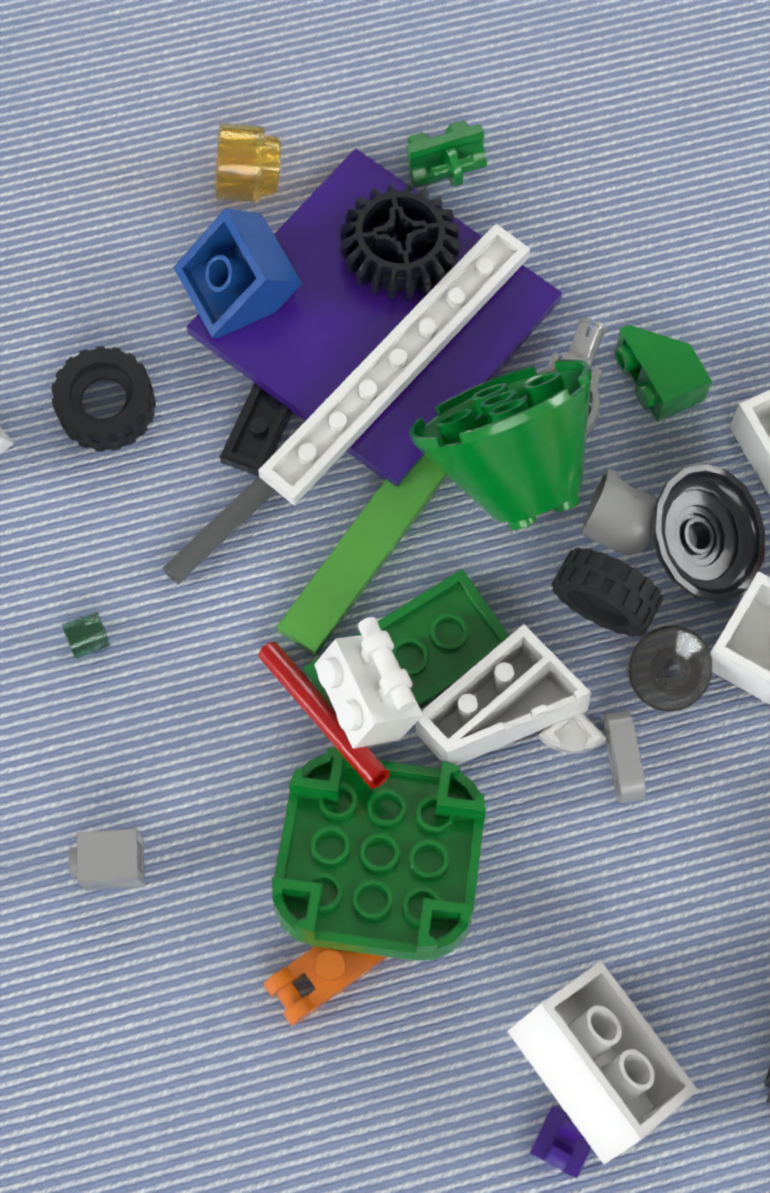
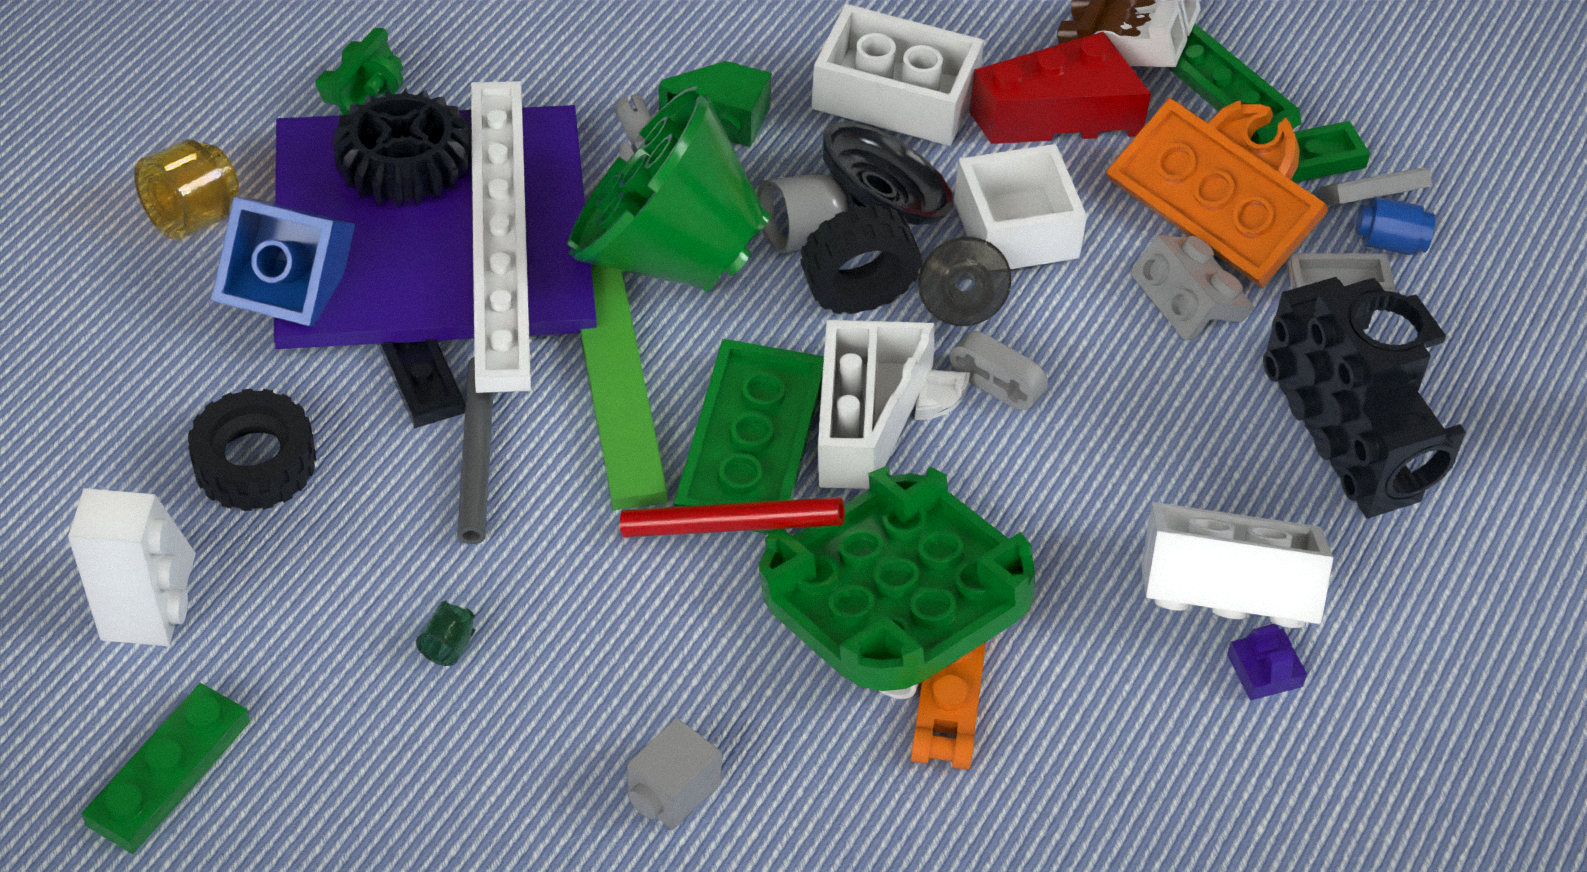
camera: 50 degrees left, 20 degrees down
white brick [314,617,423,749] -> none

